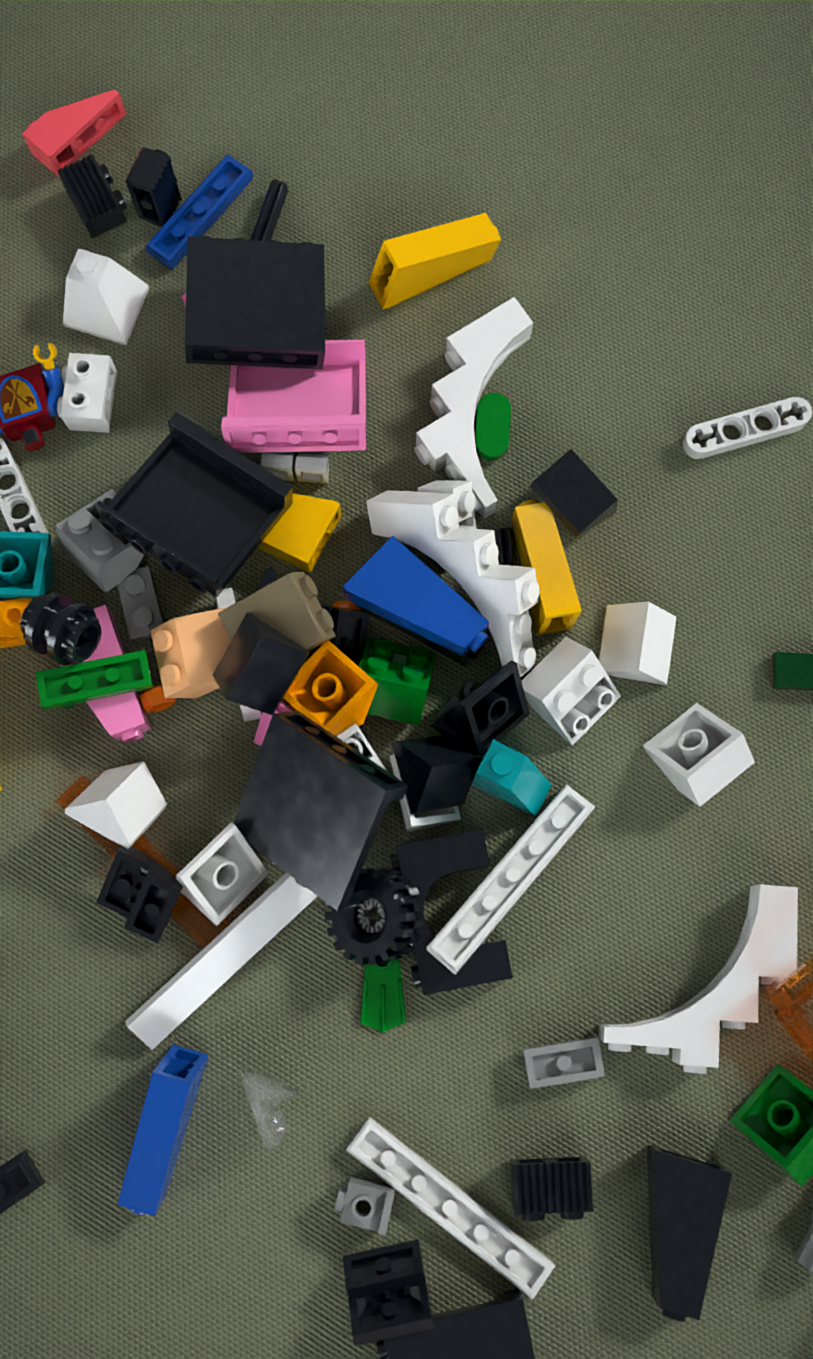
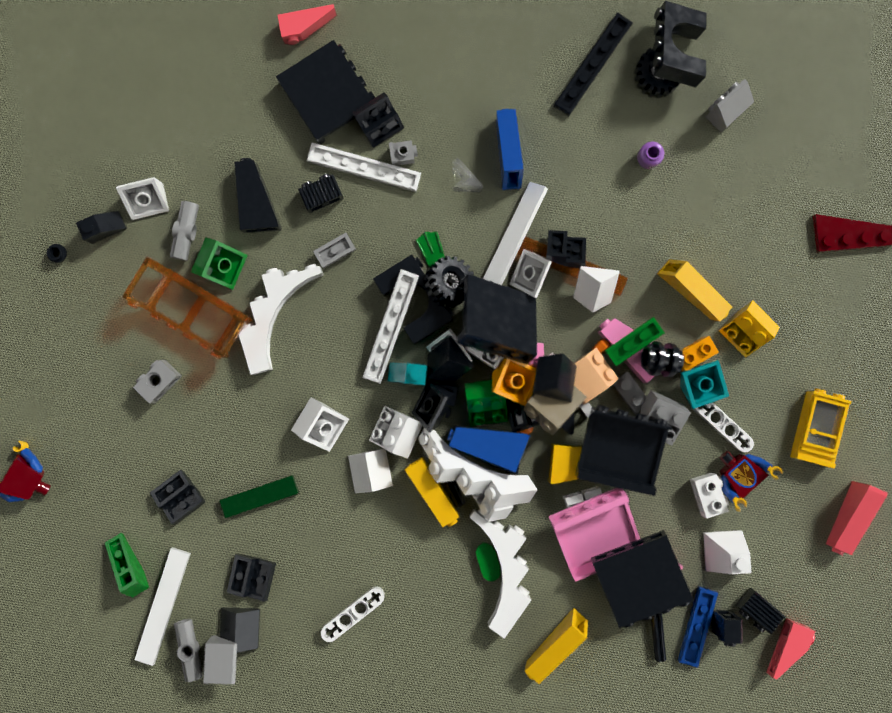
camera: 155 degrees right, 10 degrees up
black slope [530,449,618,537] -> none

